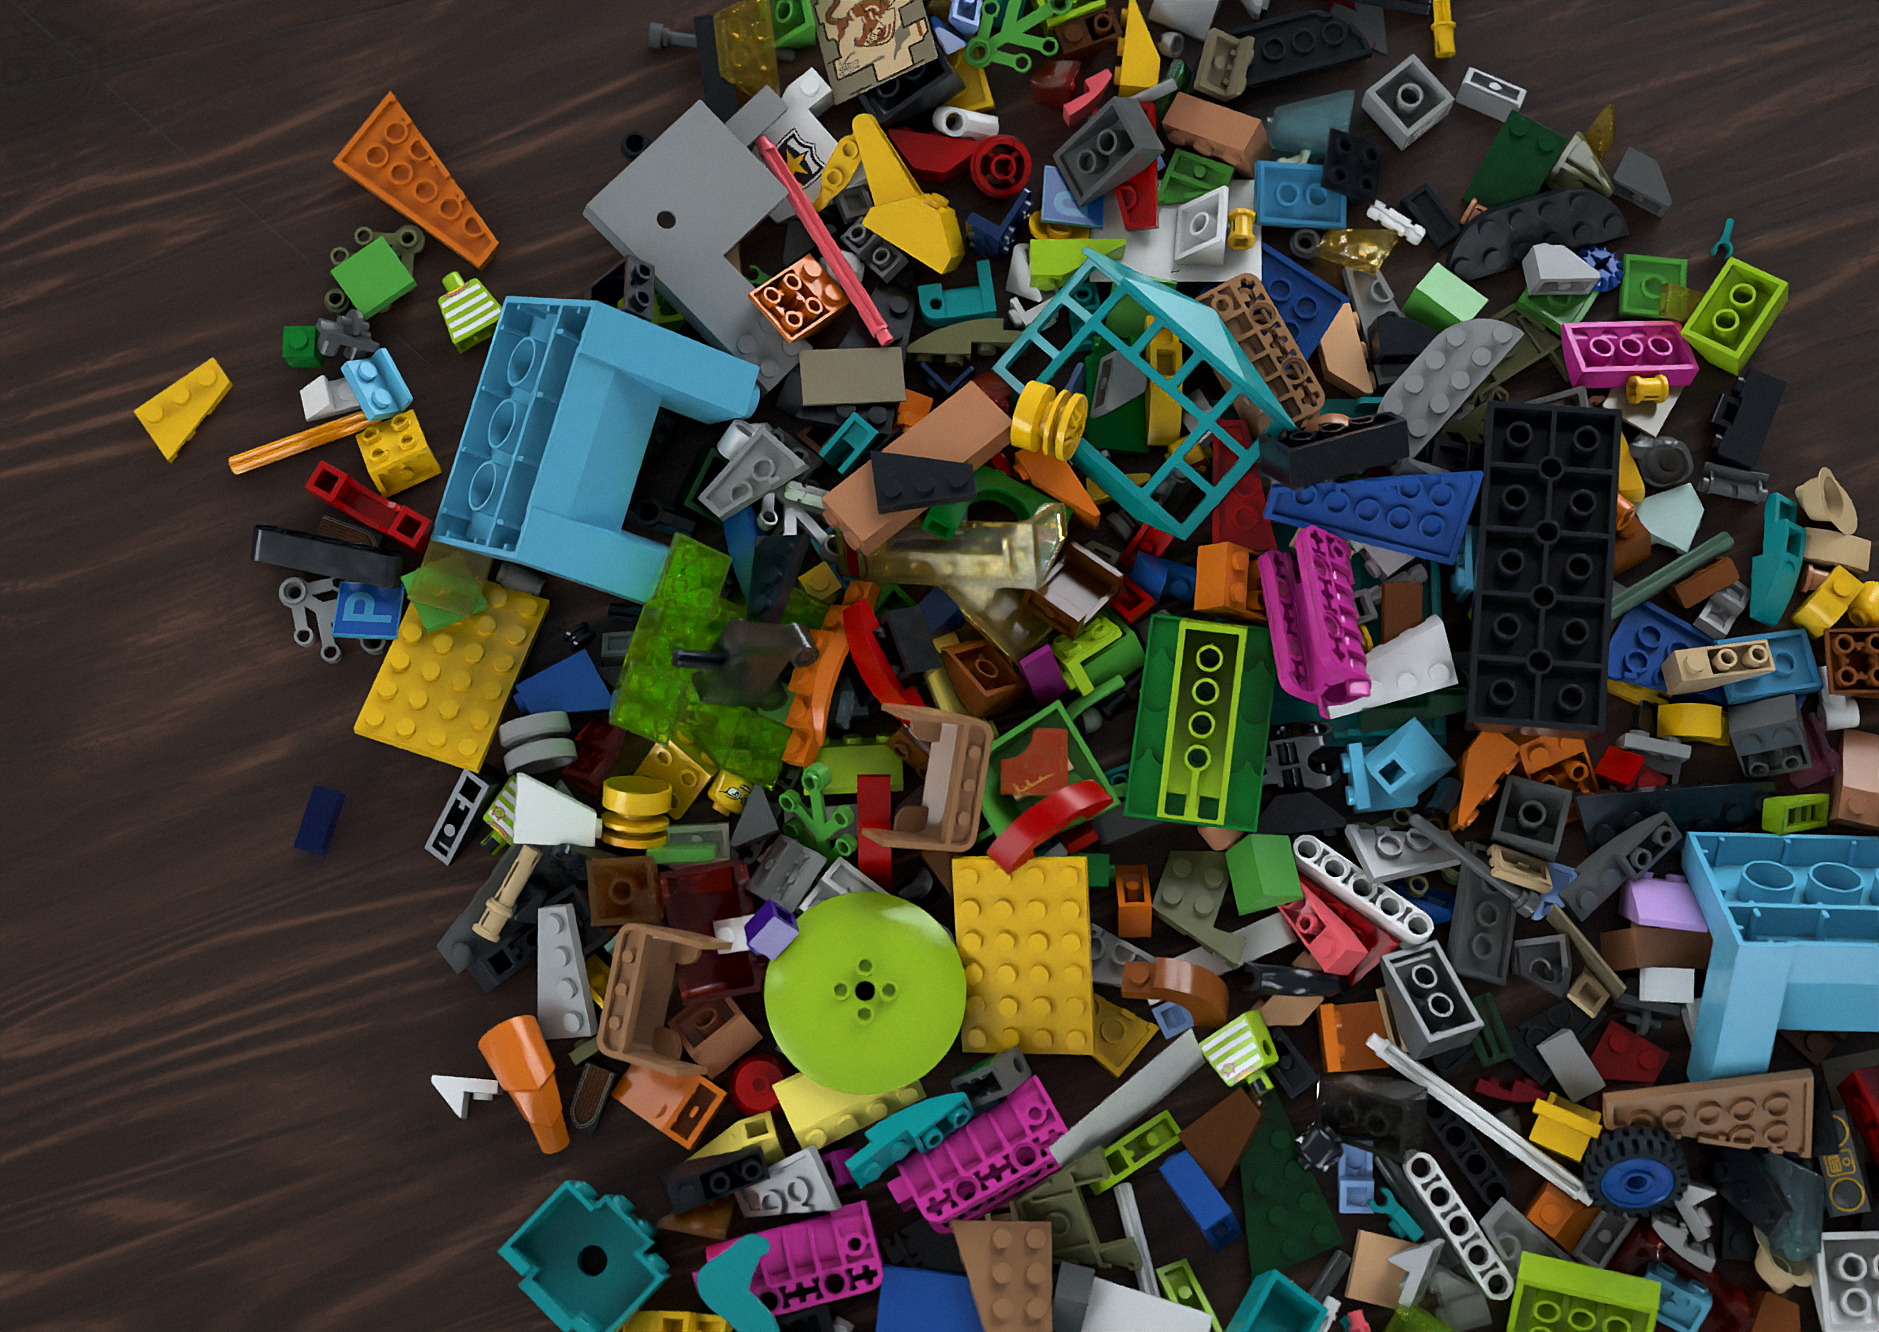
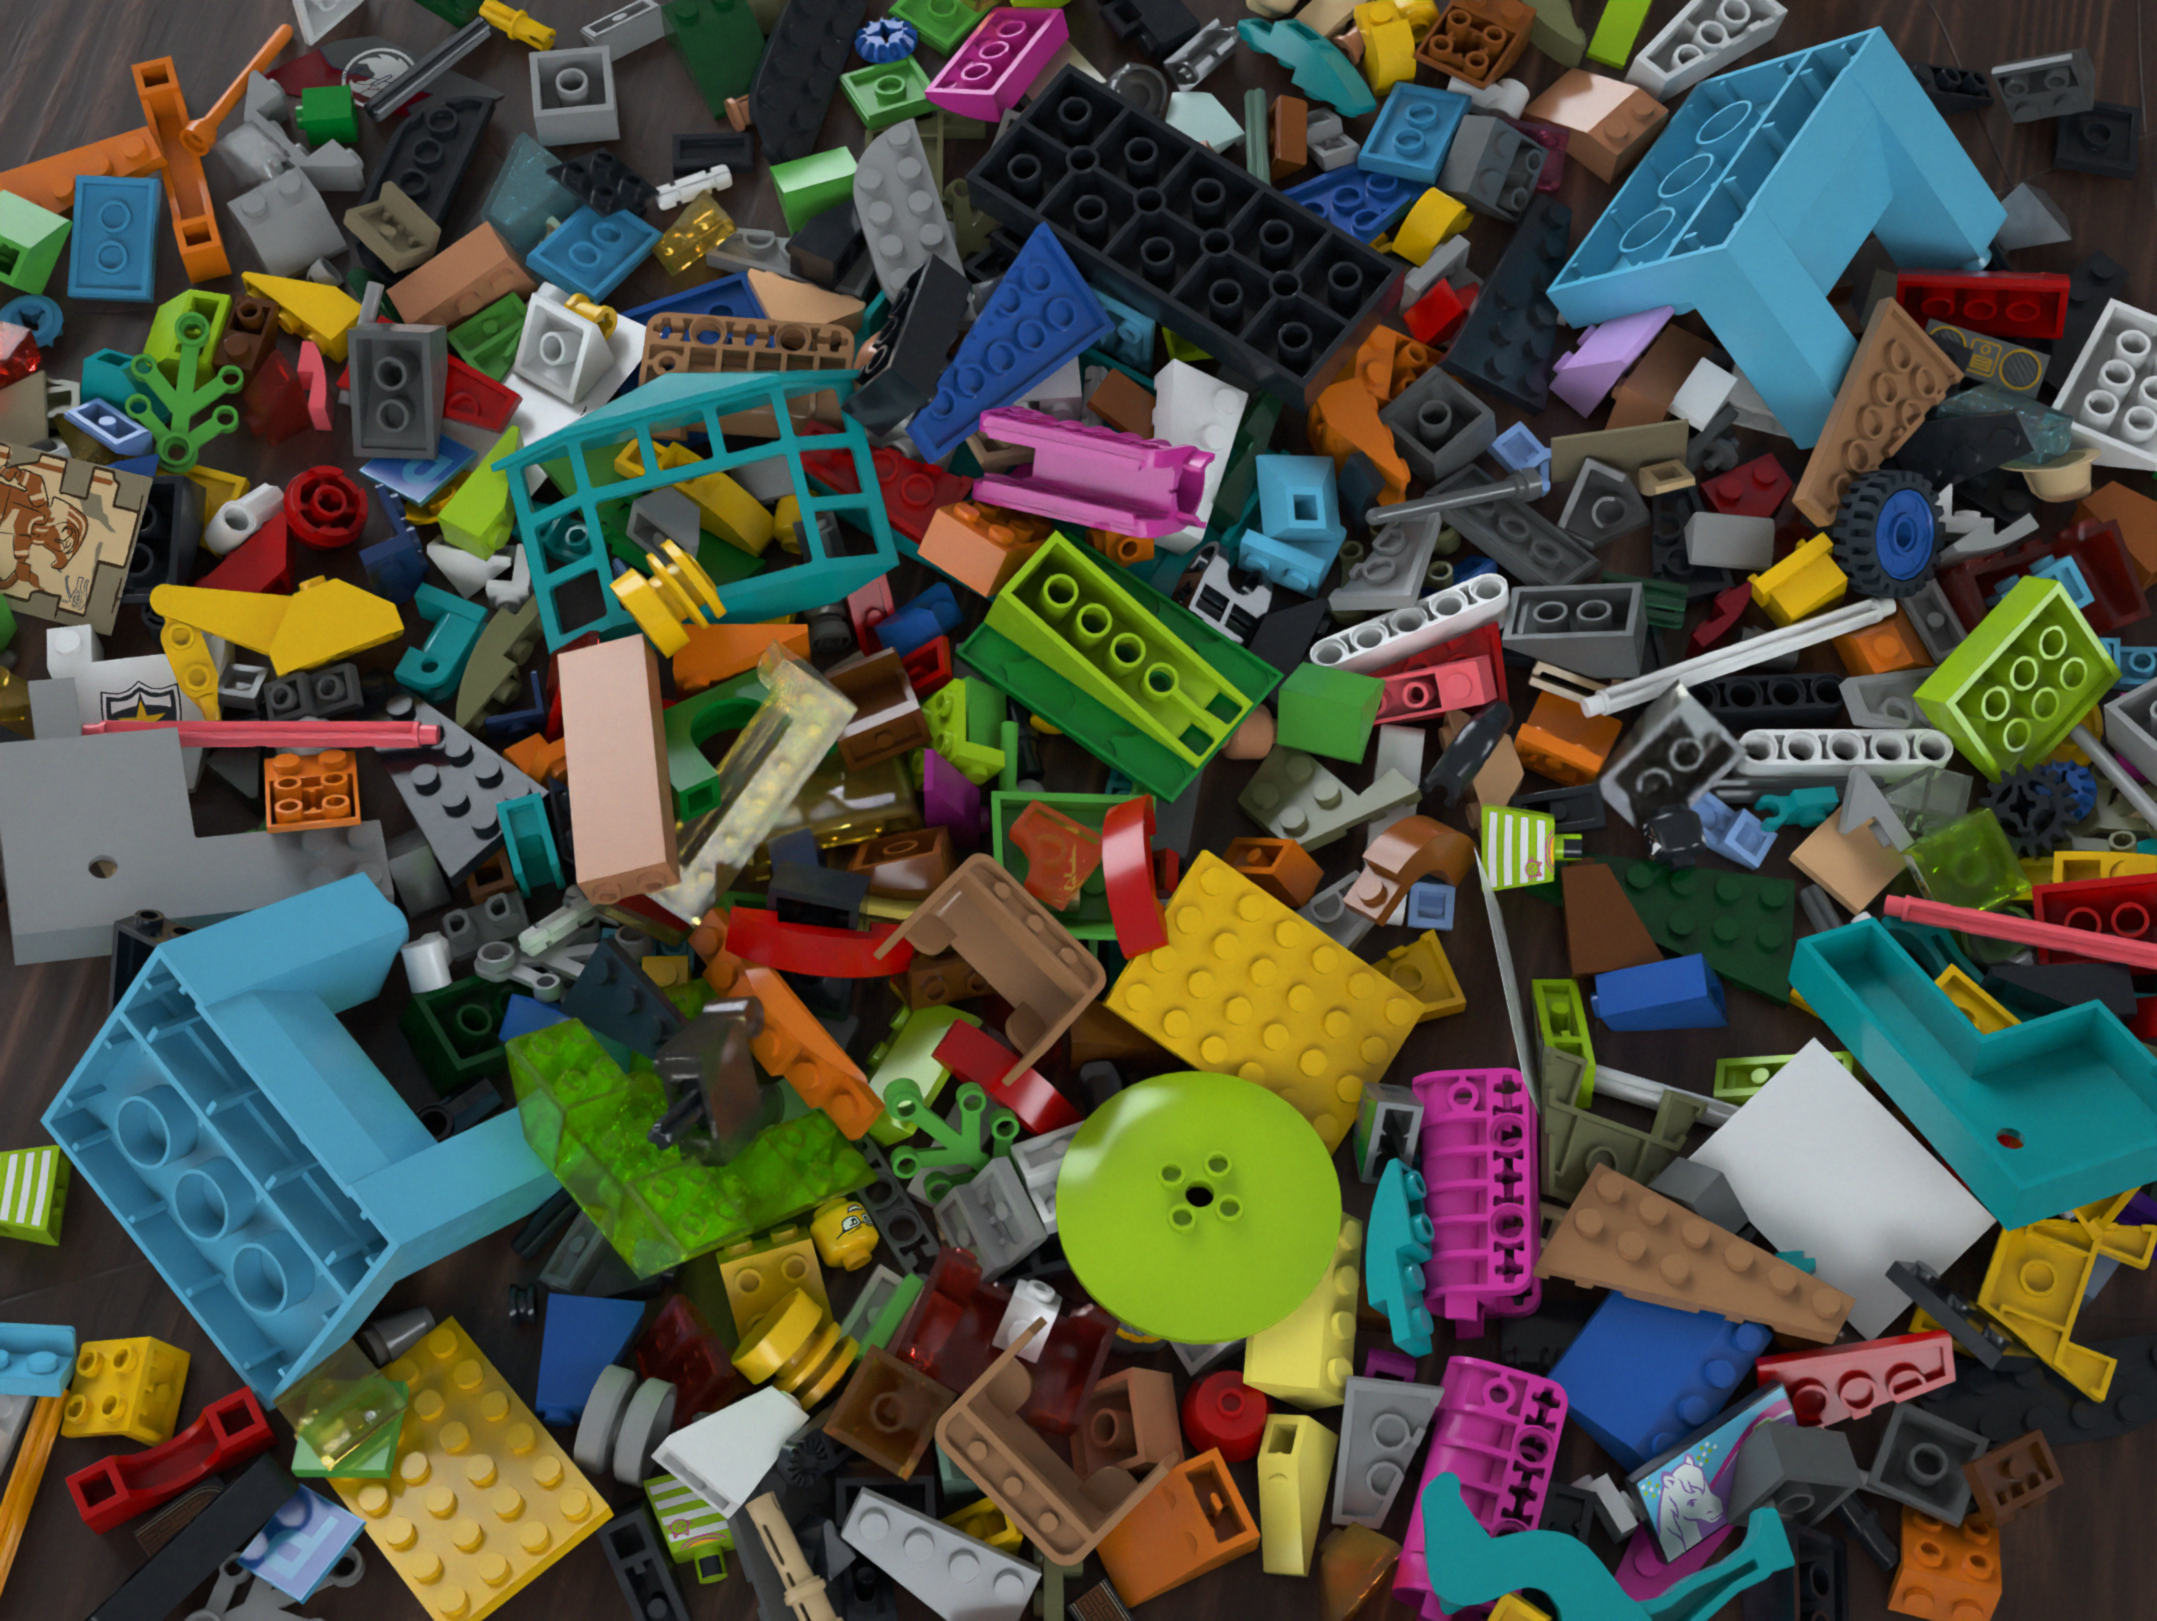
camera: 65 degrees left, 15 degrees down
black slope [657,1146,771,1216] -> none
light grey wing [698,426,810,521] -> none
dark grey slope [729,783,781,850] -> none
brick [744,898,800,961] -> none
dark tan window [799,347,906,406] -> none
clear light blue tile [836,690,856,730] -> none
black wing [870,450,978,514] -> none
dark grey plate [1289,229,1321,260] -> none
tan tile [1487,844,1553,894] -> none
light grey slope [1522,243,1601,295] -> none
dark grey slope [1558,811,1683,922] -> none
yellow bush [1626,374,1669,404] -> none
tan slope [1660,639,1776,696] -> none
lime slope [1762,793,1829,835] -> none

